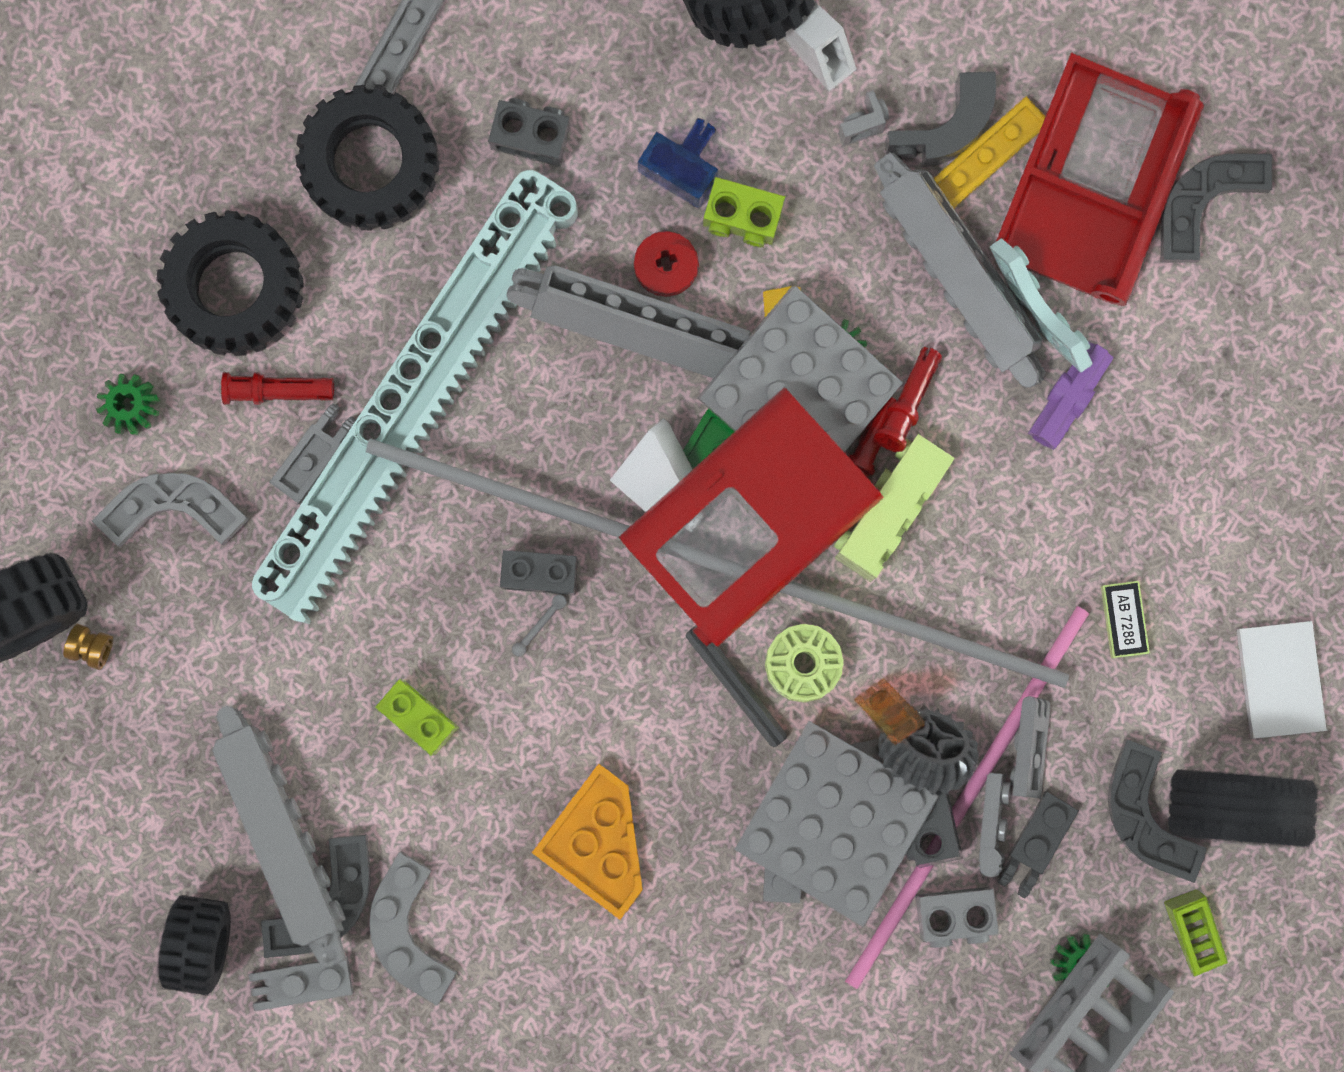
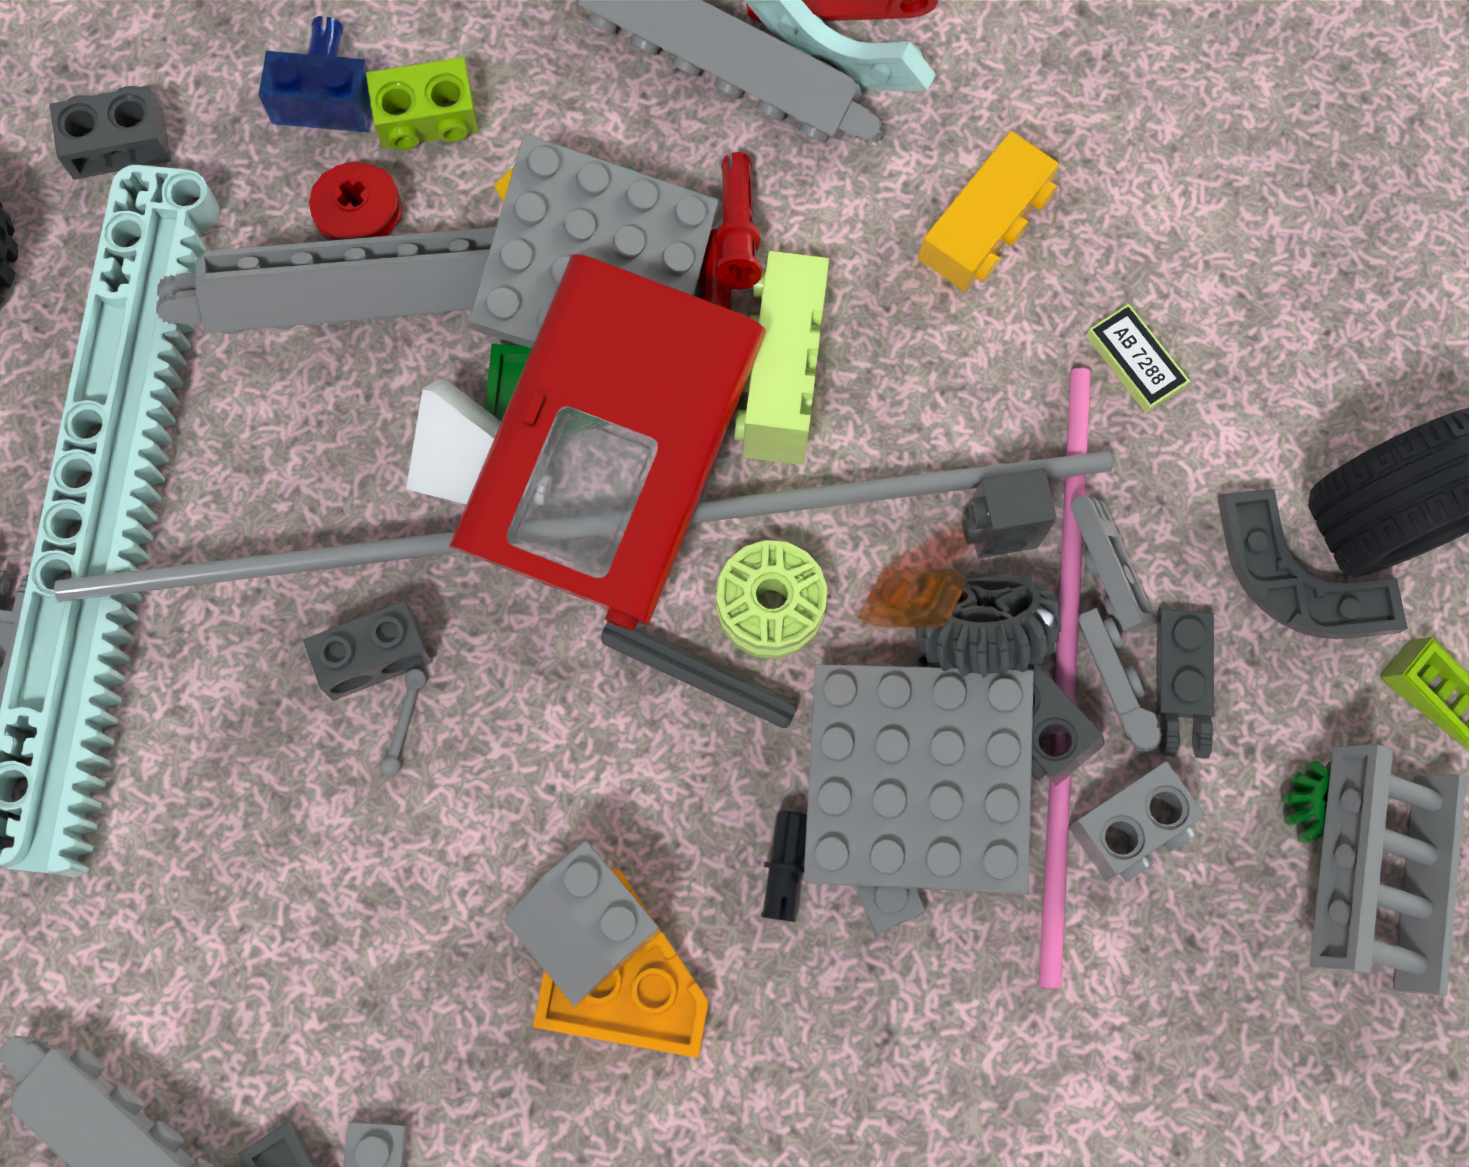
camera: 30 degrees left, 10 degrees down
lime brick [375,679,459,756] -> none
medium lavender piece [1028,341,1114,450] -> none
white tile [1236,621,1327,739] -> none
none -> light grey slope [503,840,661,1007]
none -> black axle [761,810,807,922]
none -> yellow brick [918,131,1060,293]
none -> dark grey brick [962,468,1057,559]

